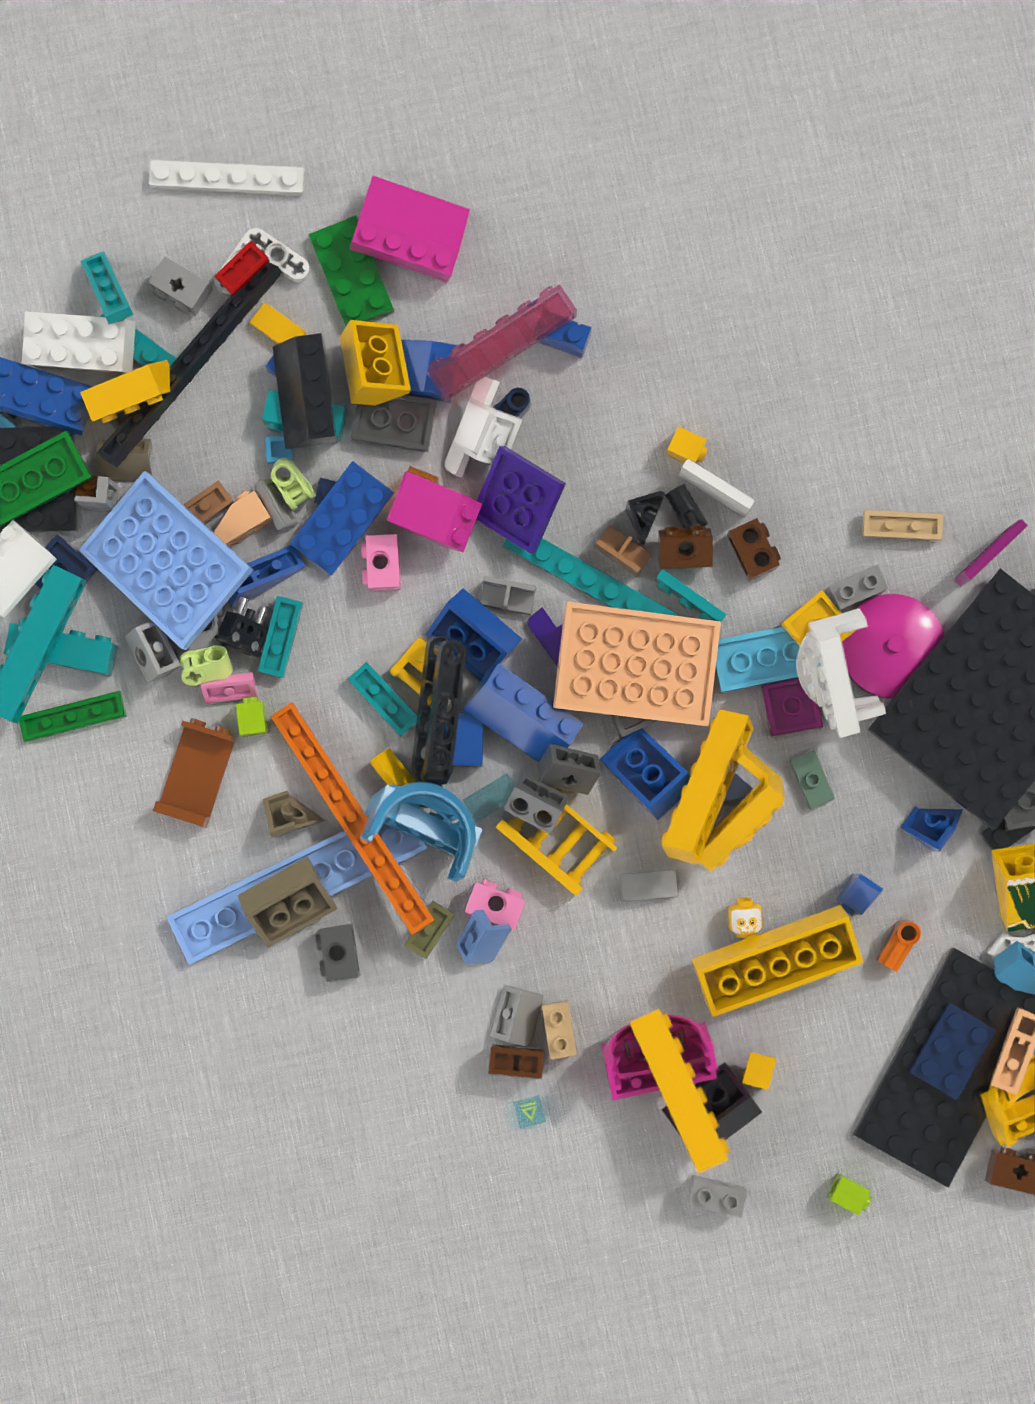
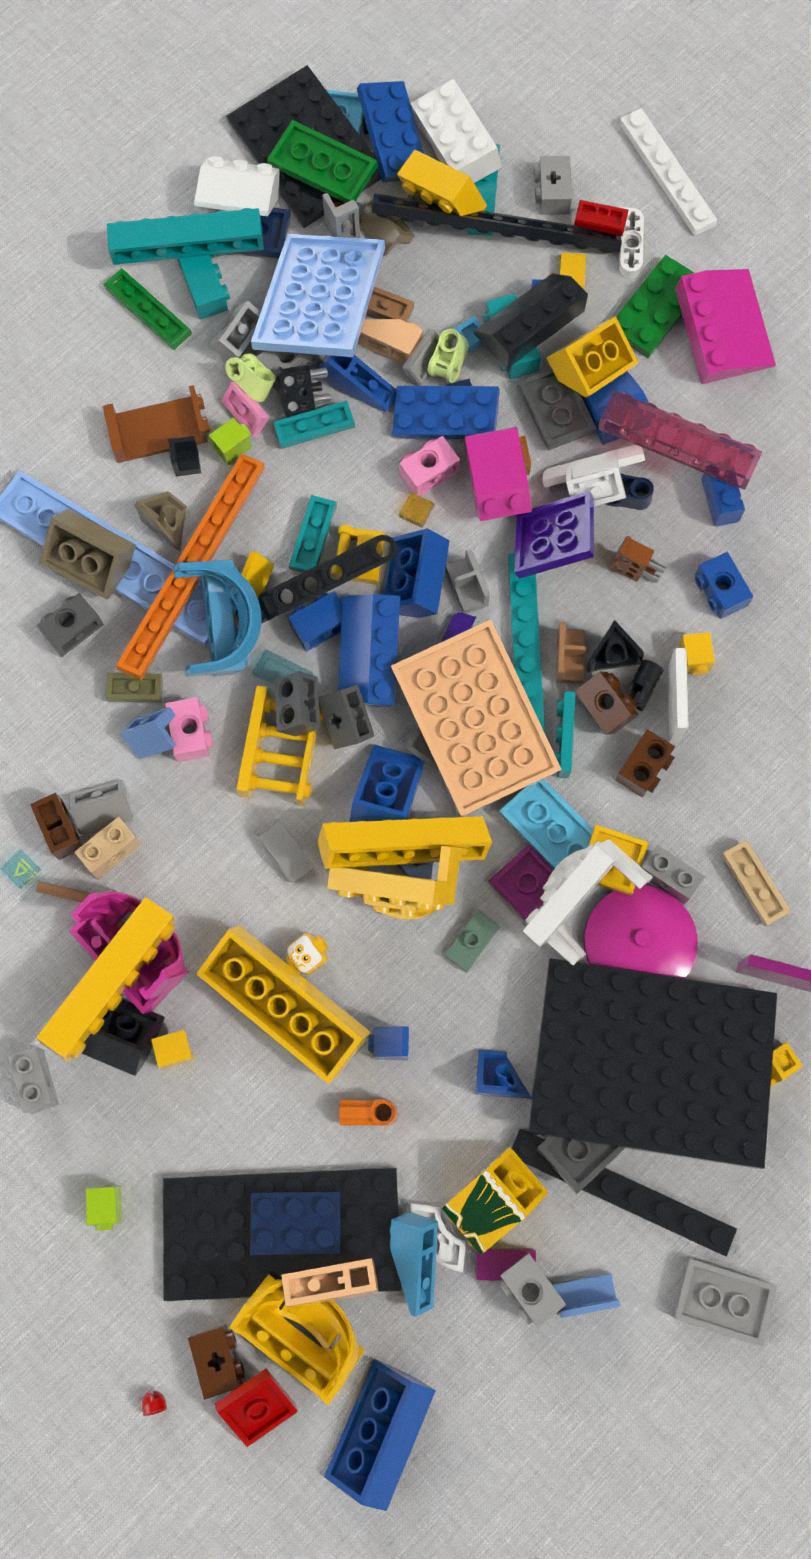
camera: 55 degrees right, 10 degrees down
teal plate [80,251,134,325] -> none
none -> medium nougat bar [37,882,90,903]
none -> red hinge [142,1391,167,1416]
none -> black panel [168,436,201,477]
none -> clear yellow tile [399,492,434,528]
none -> dark orange piece [609,536,667,583]
none -> blue brick [695,551,754,619]

